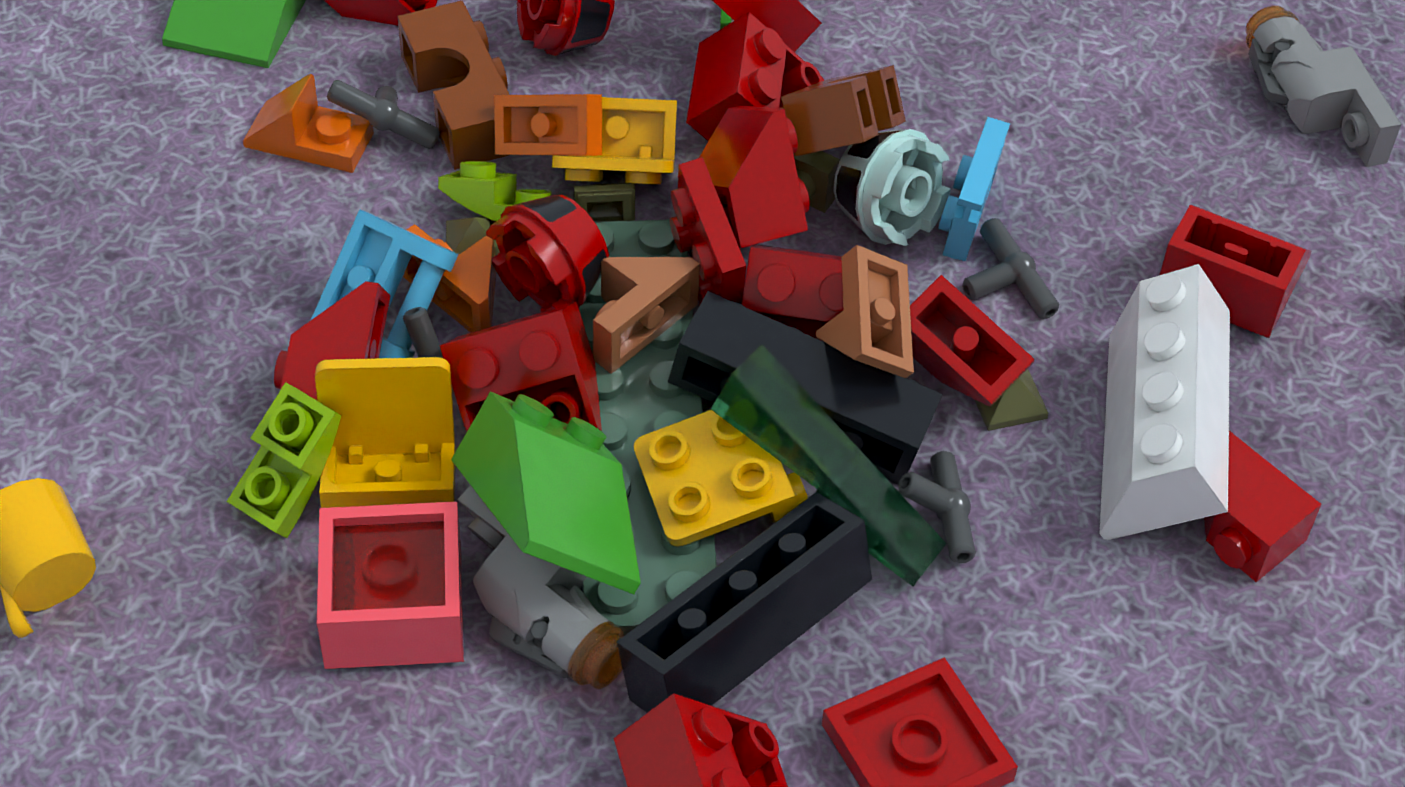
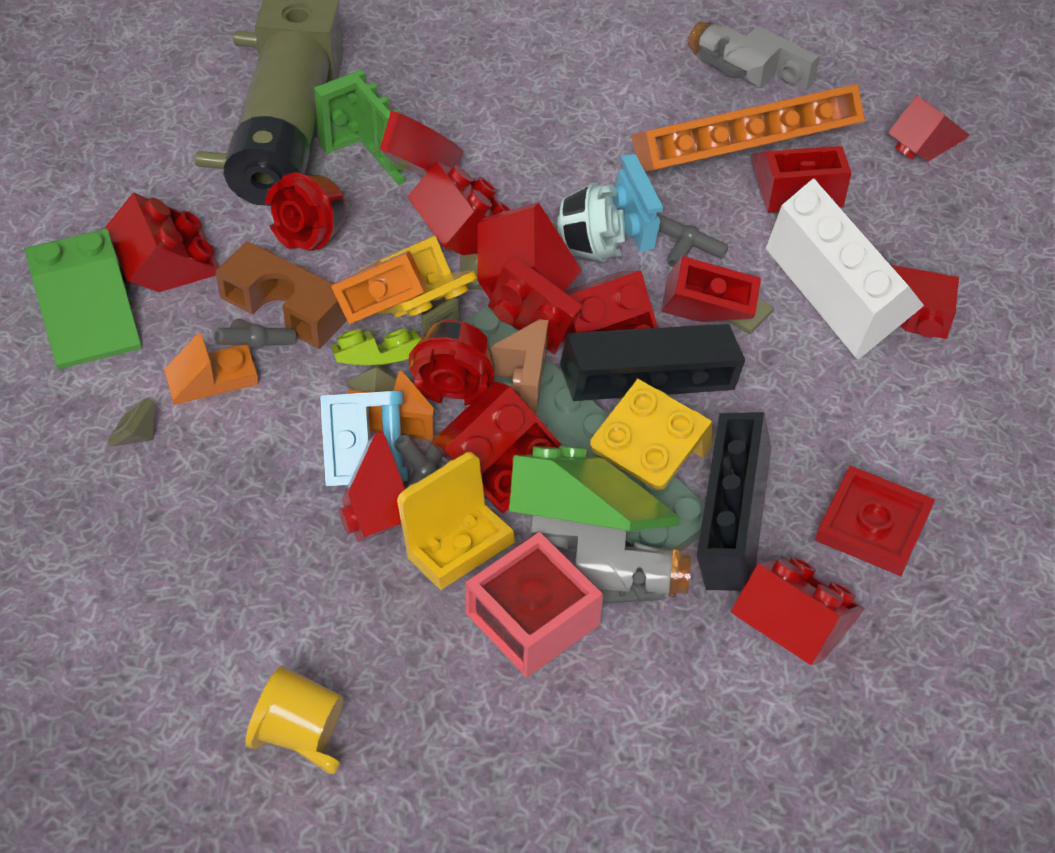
camera: 35 degrees left, 0 degrees up
lime slope [226,382,341,538] -> none
clear green slope [711,345,947,587] -> none
dark orange arch [780,65,906,157] -> none
nougat slope [816,245,914,378] -> none
dark grey piece [898,451,976,563] -> none
none -> olive slope [107,397,154,446]
none -> orange brick [631,84,865,171]

